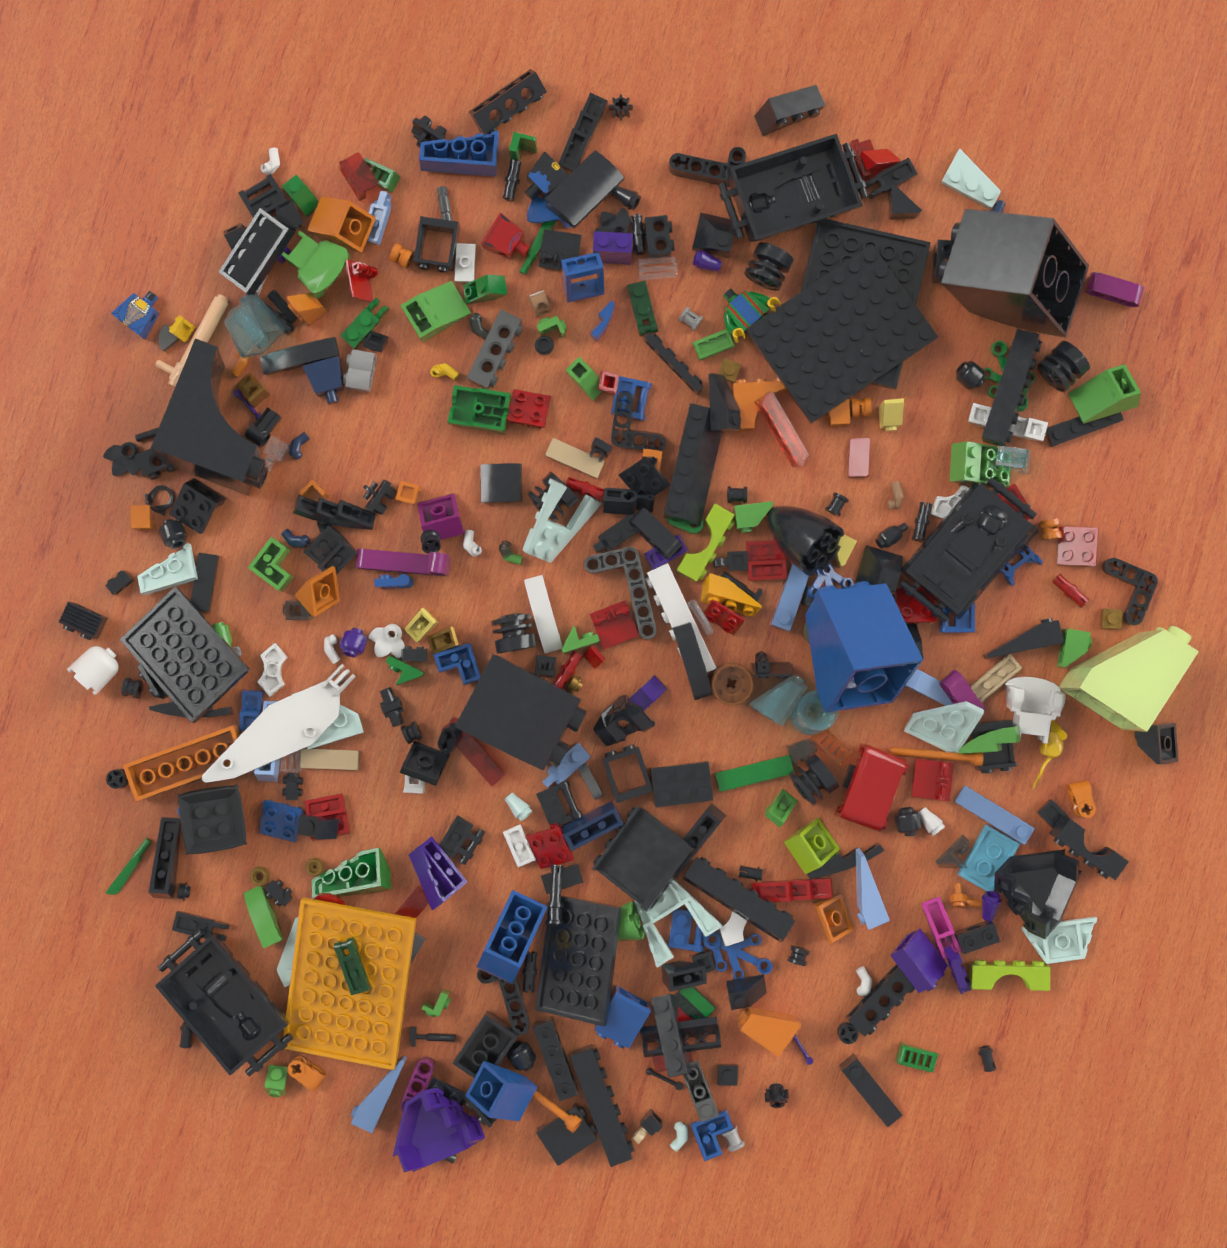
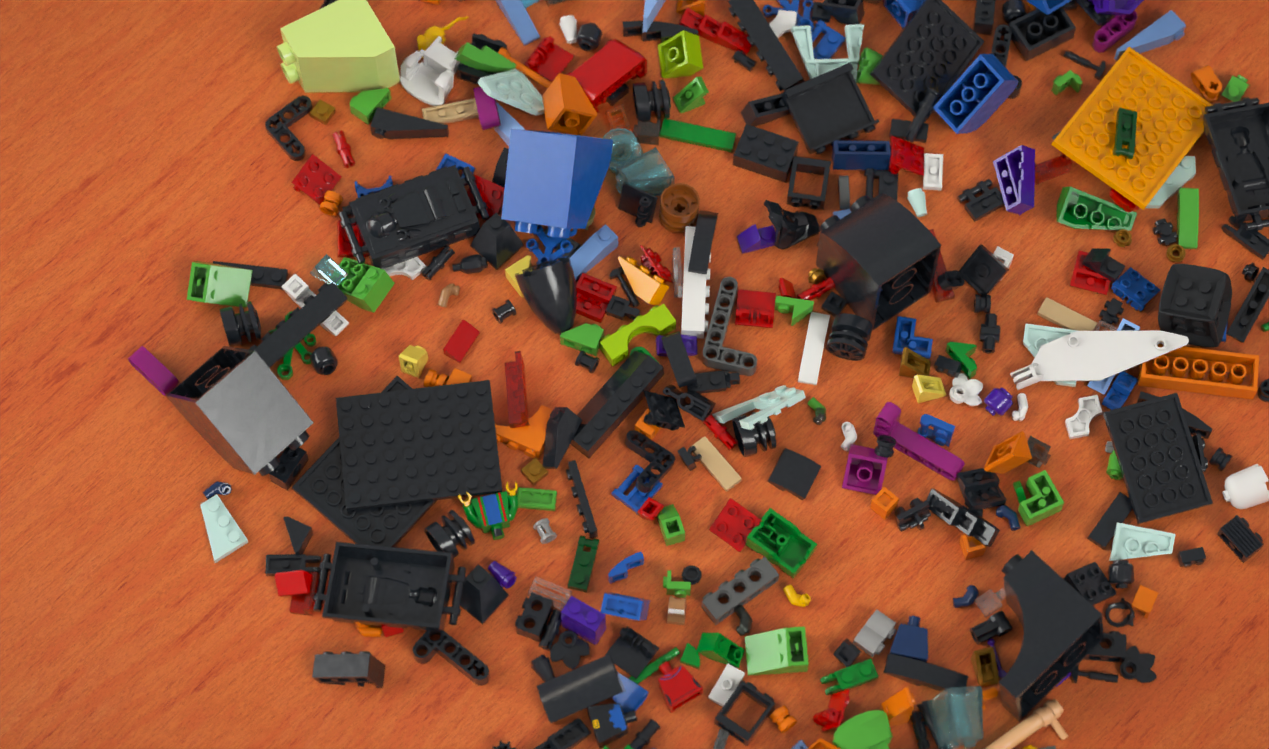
camera: 155 degrees left, 20 degrees down
none -> orange slope [542,73,597,136]
none -> green tile [680,643,700,669]
none -> green tile [1013,480,1026,504]

